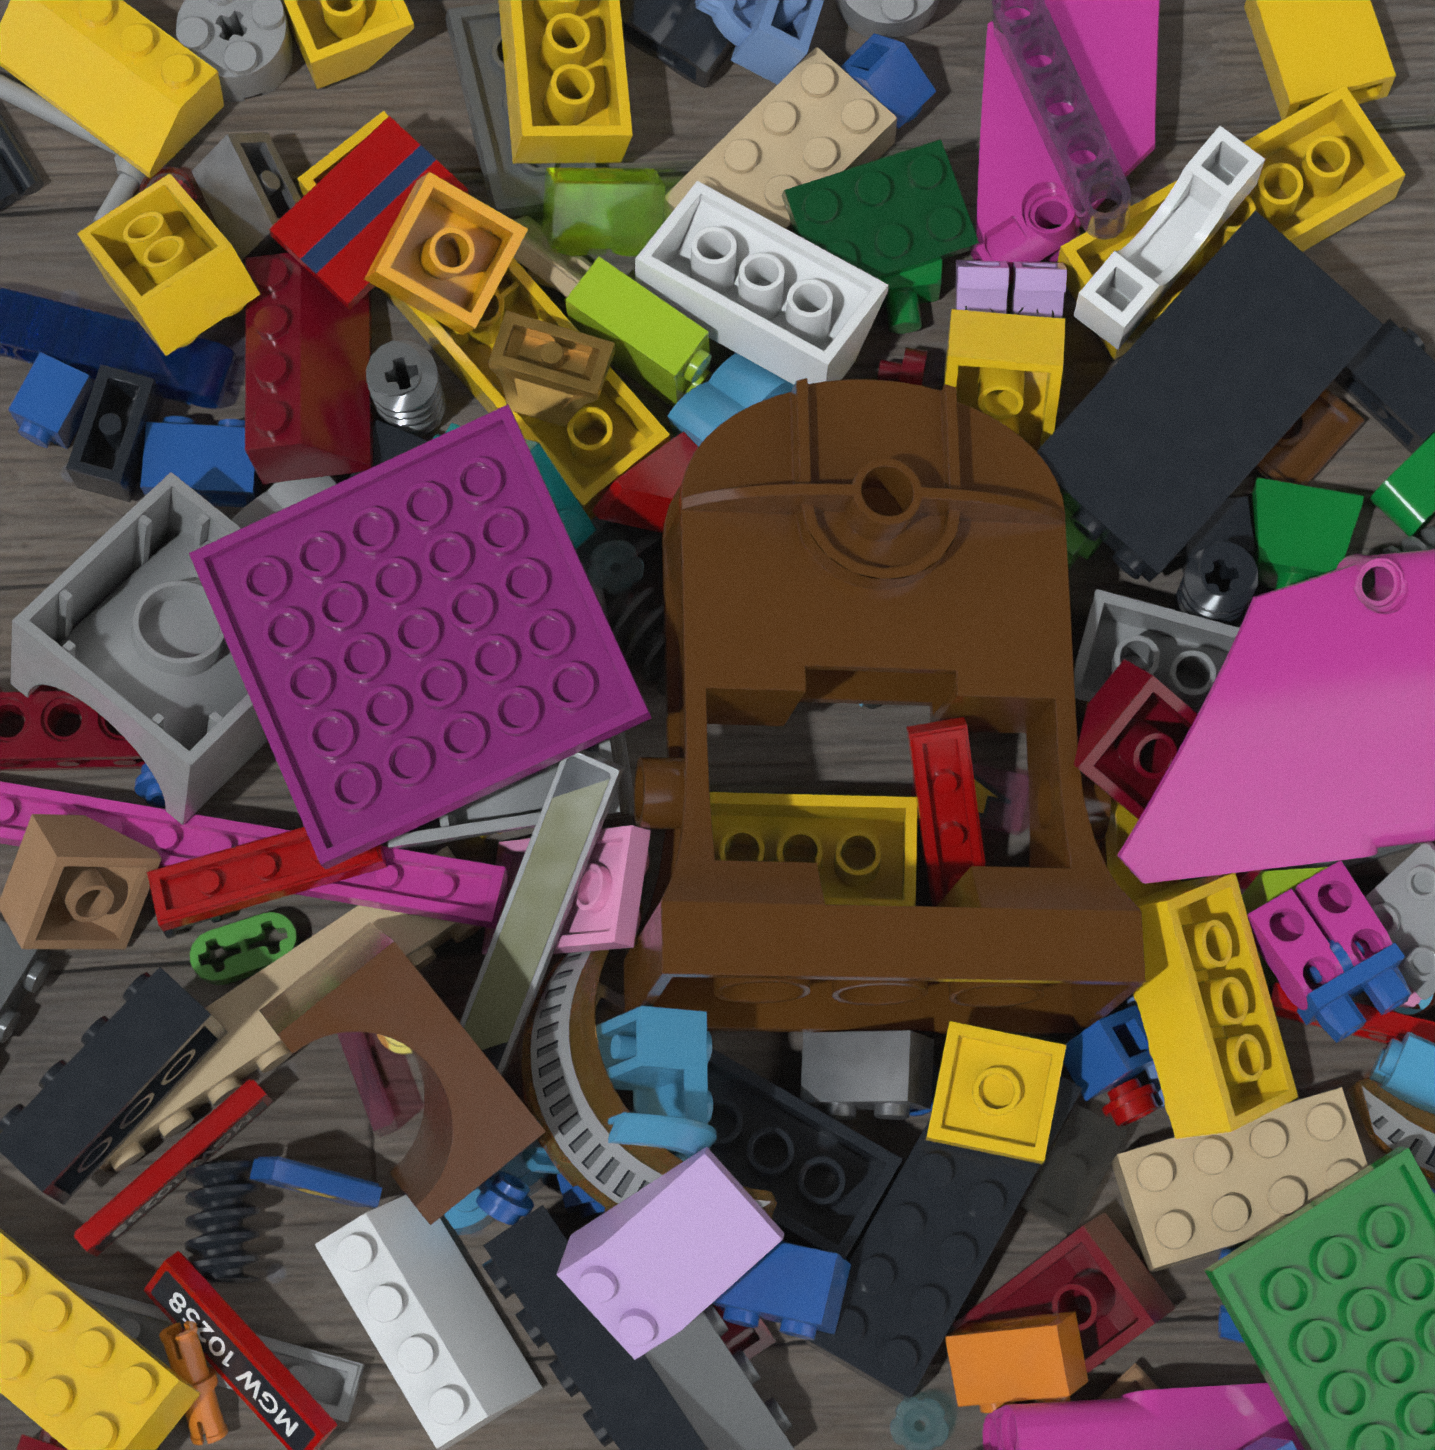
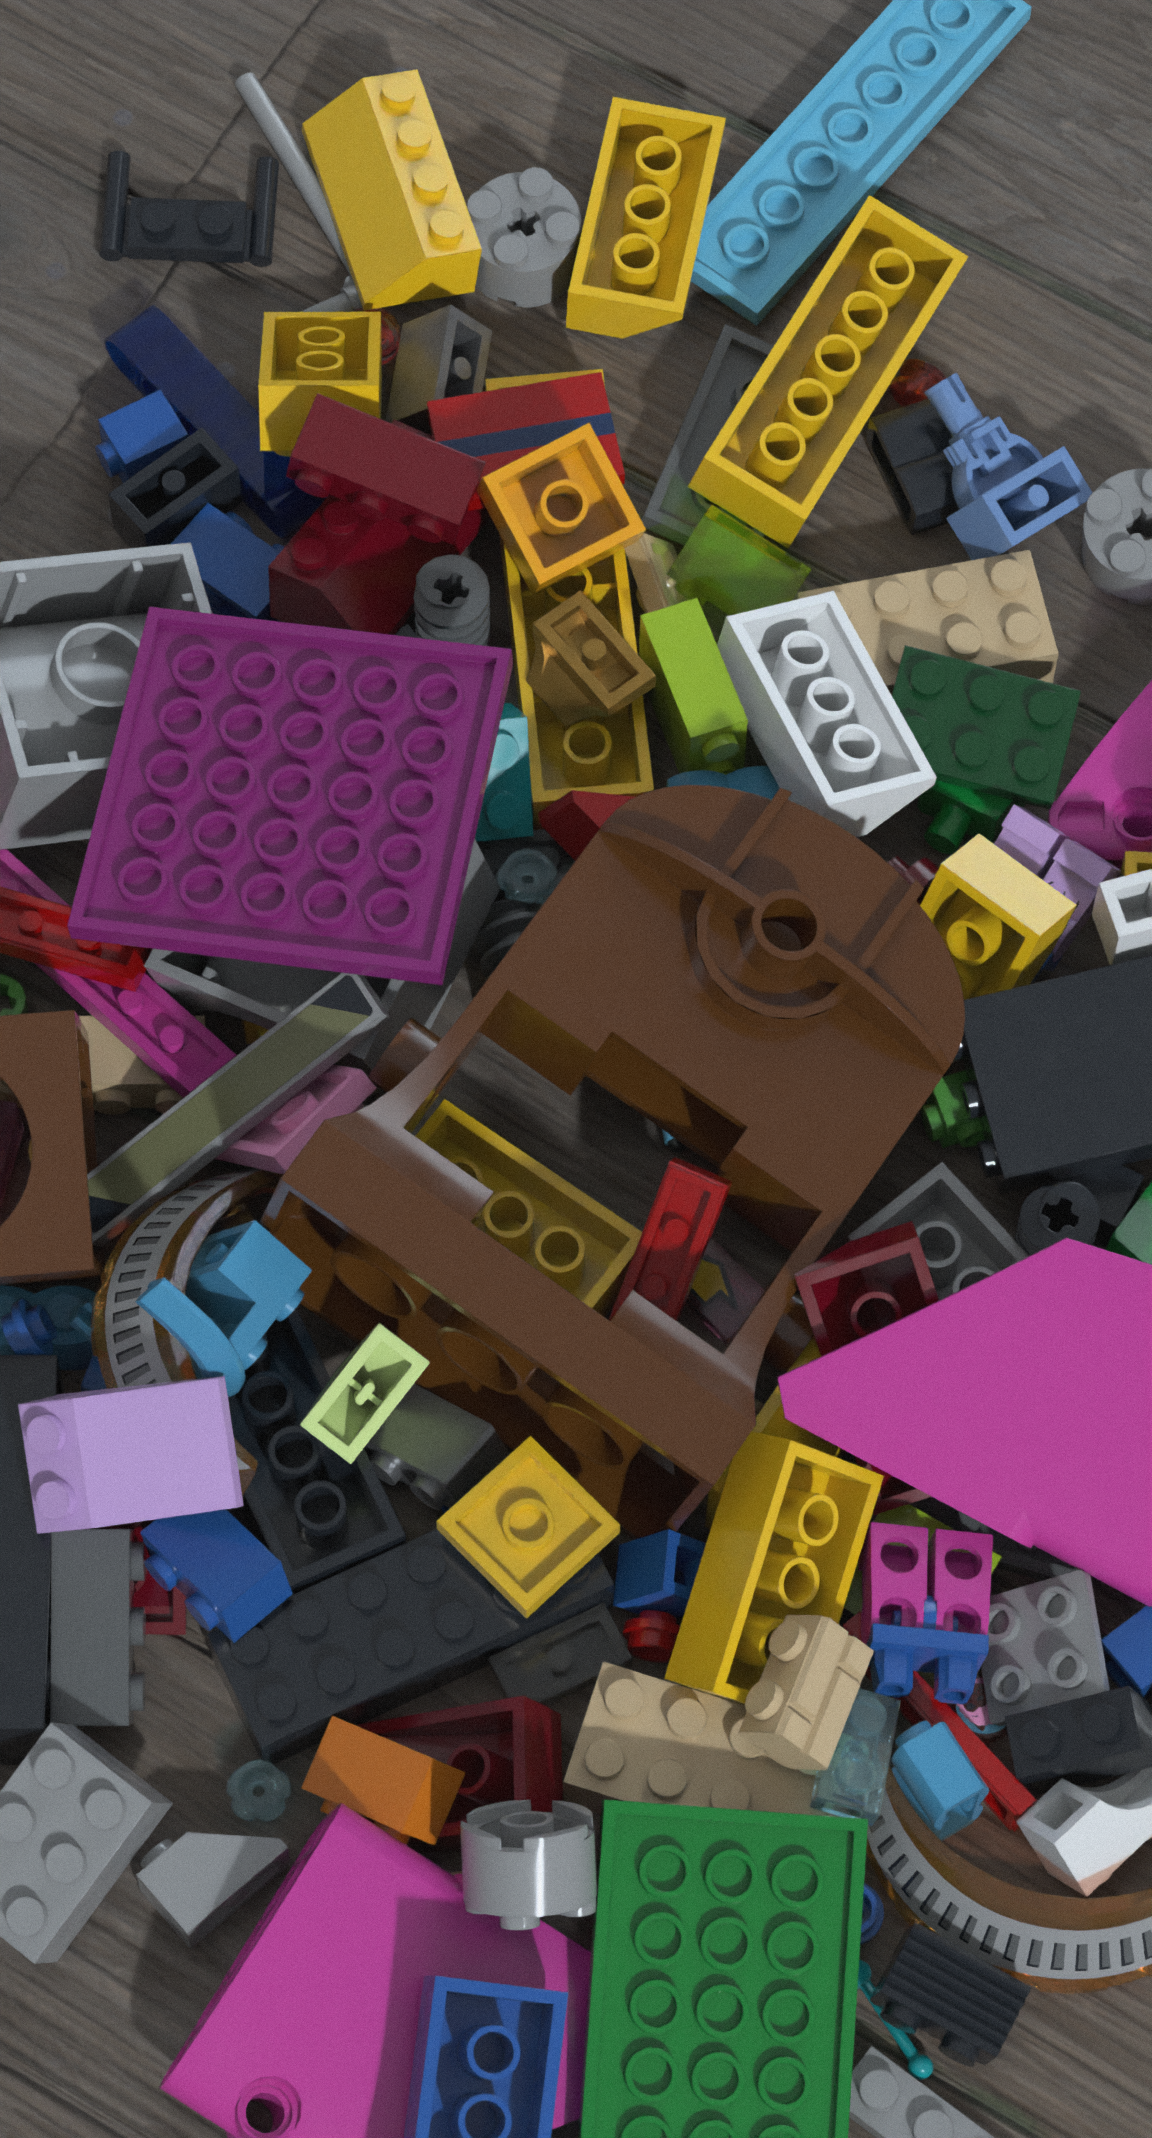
camera: 30 degrees right, 10 degrees down
blue brick [841,33,936,129] -> none
none -> dark red brick [286,393,485,545]
none -> yellowish green slope [300,1322,430,1464]
none -> light grey brick [460,1800,597,1930]
none -> tan brick [738,1615,874,1770]
none -> clear light blue plate [810,1688,901,1826]

